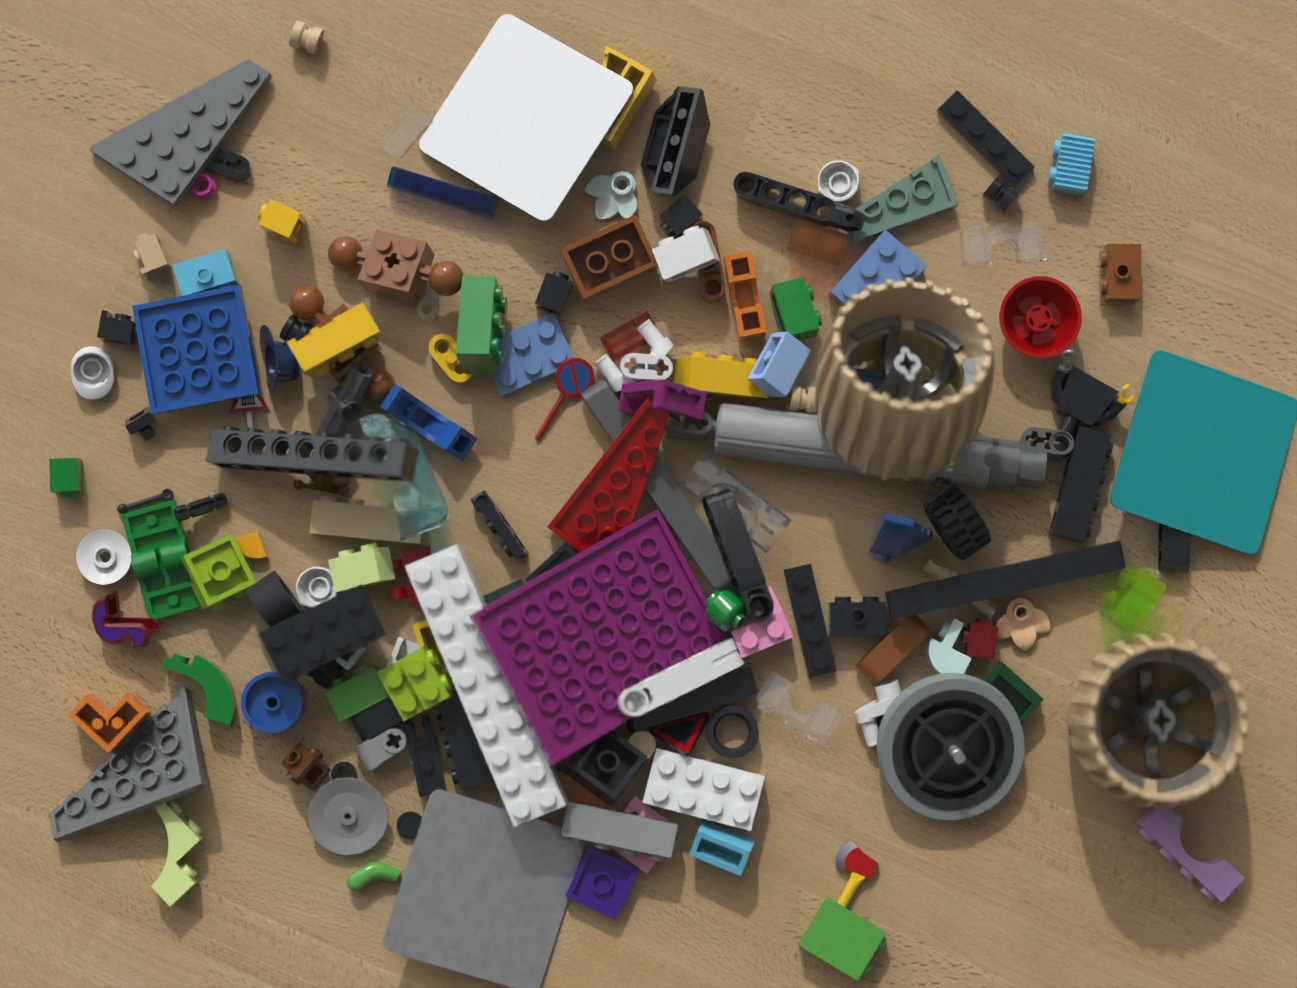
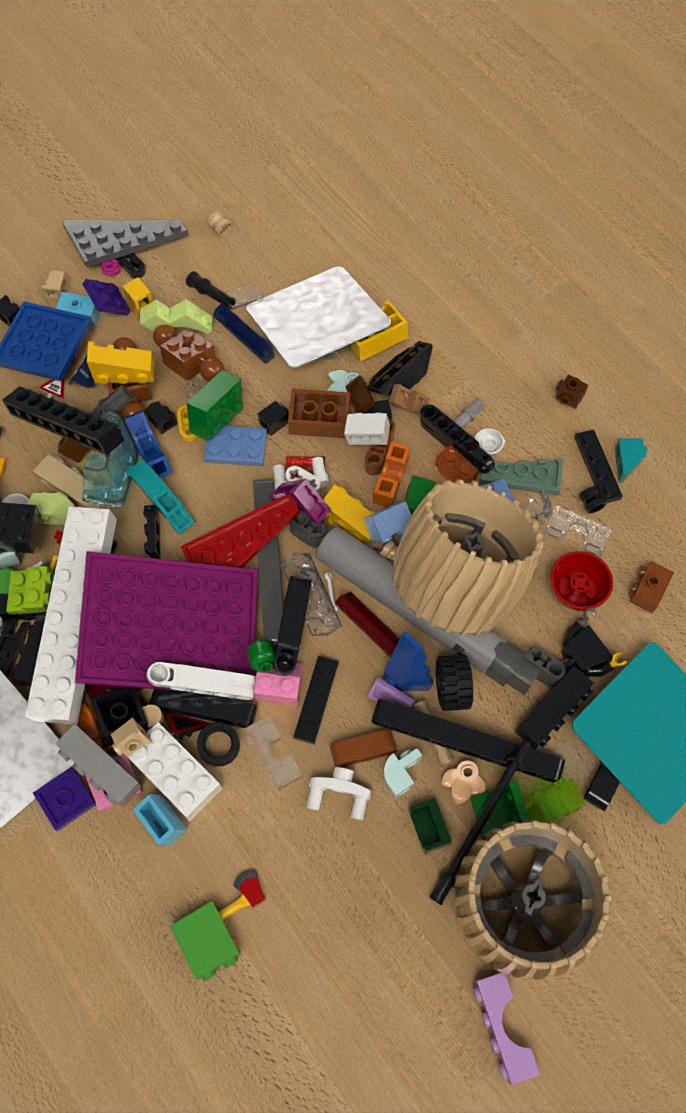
camera: 30 degrees right, 20 degrees down
reddish brown hinge [293,479,351,497] -> none
piece [535,357,594,440] -> none
black brick [828,597,886,636] -> none
pearl dark grey wheel [877,673,1025,820] -> none
dark red brick [961,618,999,659] -> none
medium azure brick [1047,134,1095,196] -> none
none -> dark purple plate [82,279,131,316]
none -> tan brick [110,718,151,757]
none -> teal slope [126,459,195,535]
none -> yellowish green arch [140,299,212,334]
none -> black brick [145,401,177,435]
none -> black pin [186,271,236,309]
none -> white hinge [324,572,338,613]
none -> dark red brick [335,592,400,658]
none -> reddish brown tile [345,375,375,414]
none -> lavender tile [367,677,415,708]
none -> medium nougat slope [389,384,430,416]
none -> black bar [429,740,530,906]
none -> light grey axle [454,399,485,428]
none -> green bracket [470,781,530,840]
none -> clear helmet [519,490,553,526]
none -> reddish brown brick [556,374,589,409]
none -> teal slope [614,438,647,483]

